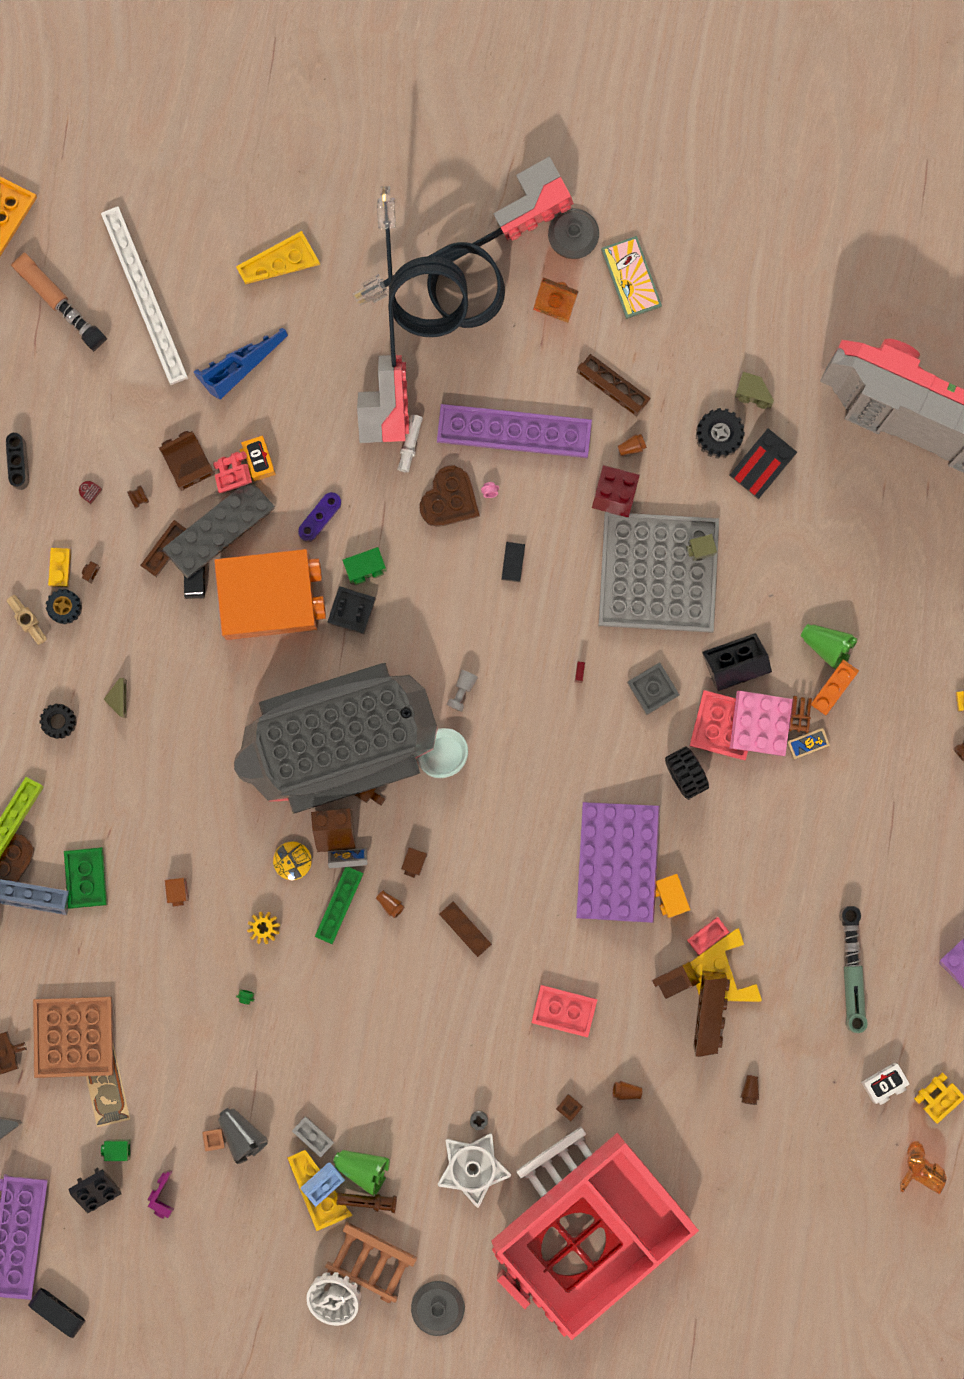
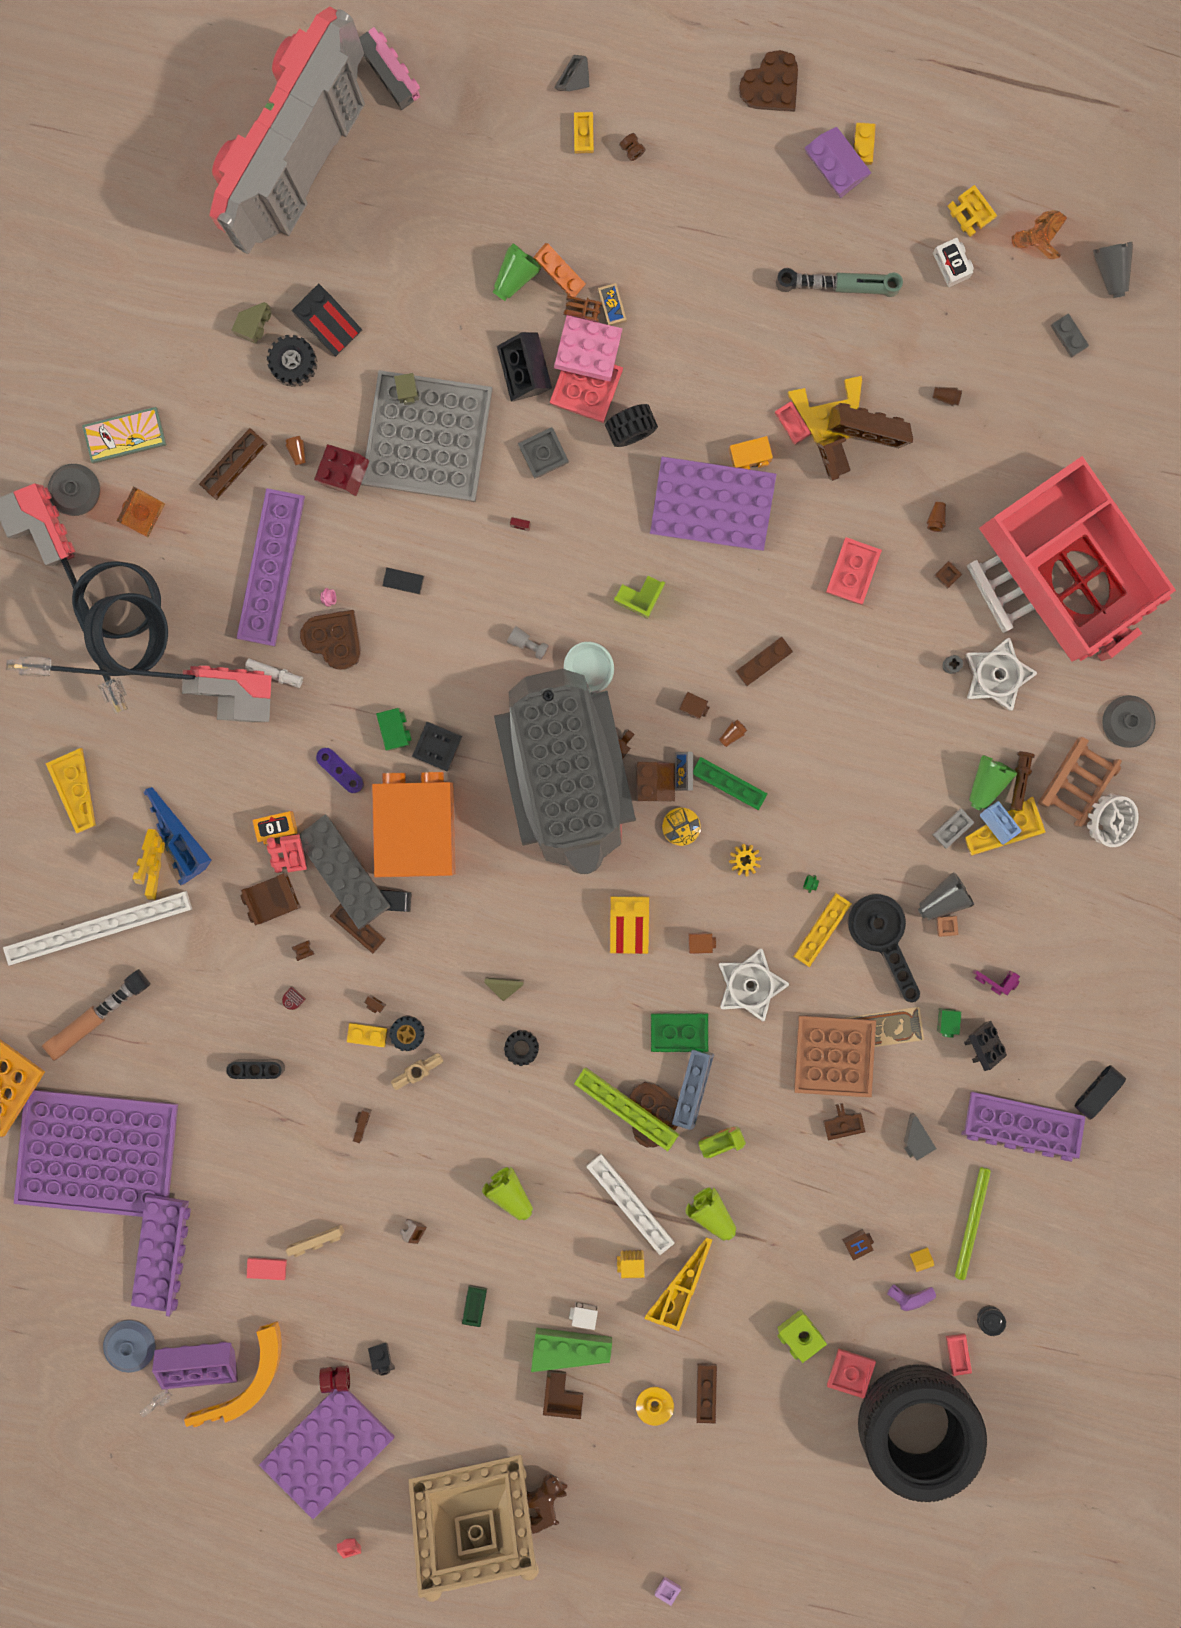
camera: 90 degrees left, 5 degrees up
none -> yellow wing [132,829,165,900]
none -> yellow slope [610,896,649,954]
none -> lime panel [614,576,665,619]
none -> white plate [719,948,789,1021]
none -> yellow tile [793,893,852,967]
none -> black beam [848,894,920,1003]
none -> dark grey plate [1051,313,1089,358]
none -> dark grey cone [1093,242,1133,298]

